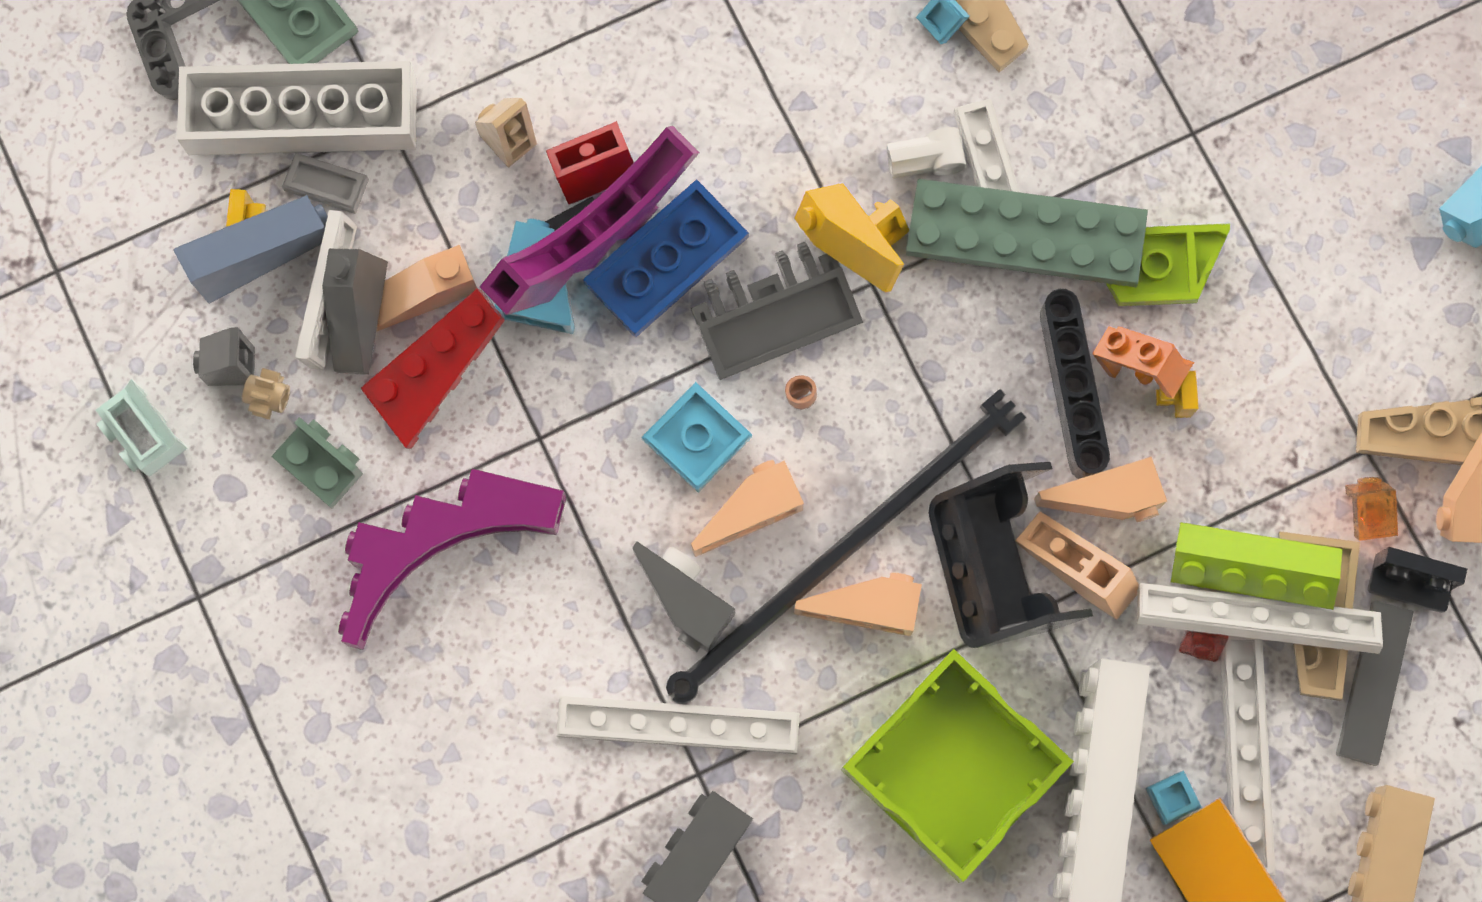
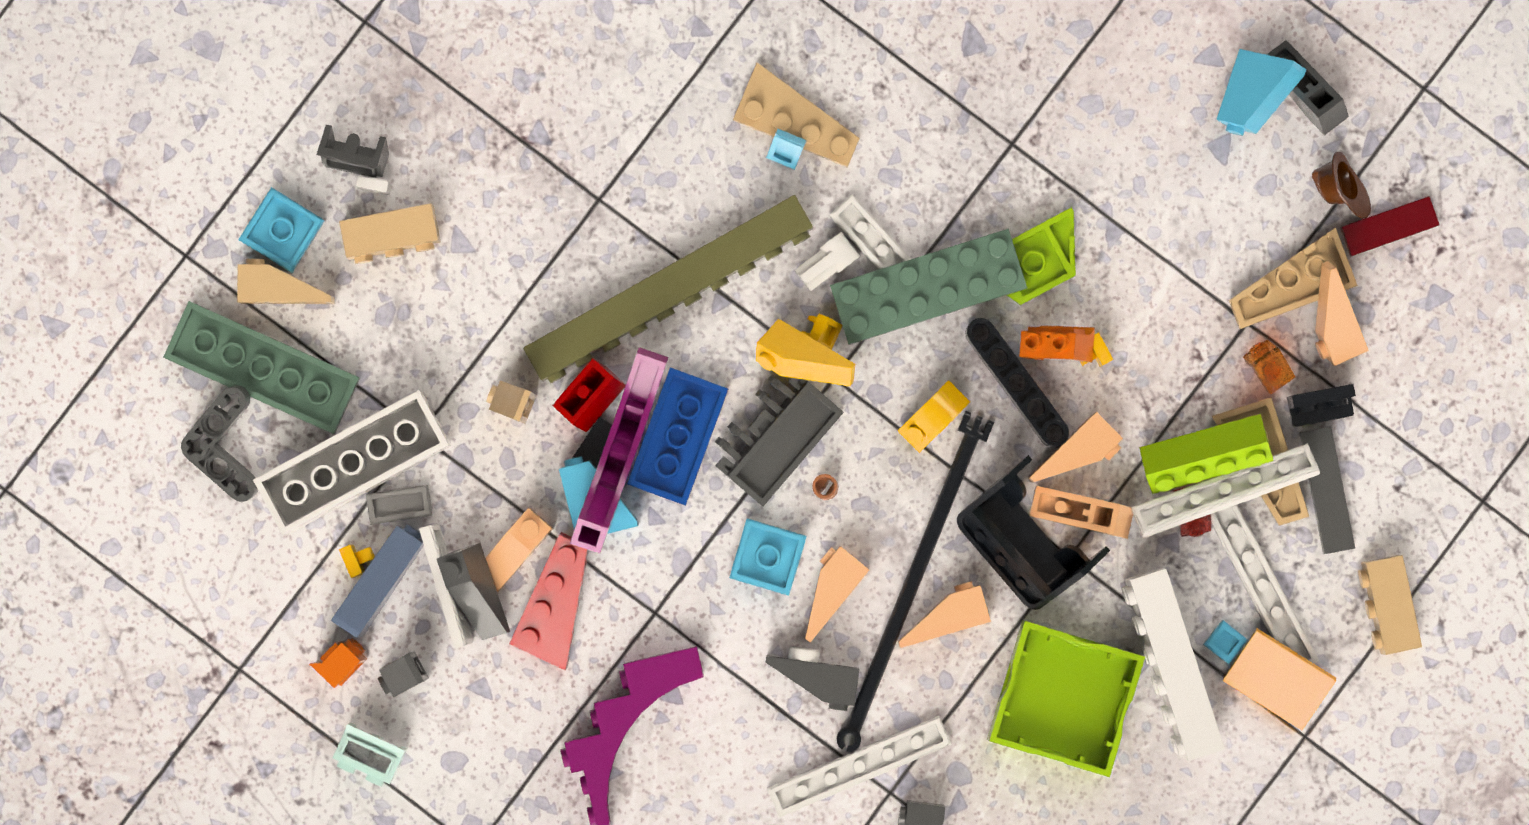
camera: 30 degrees left, 10 degrees up
tan gear [242,368,290,420] -> none
sand green bracket [271,417,363,509] -> none
none -> orange window [309,638,367,688]
none -> olive brick [523,195,813,384]
none -> yellow brick [898,380,970,453]

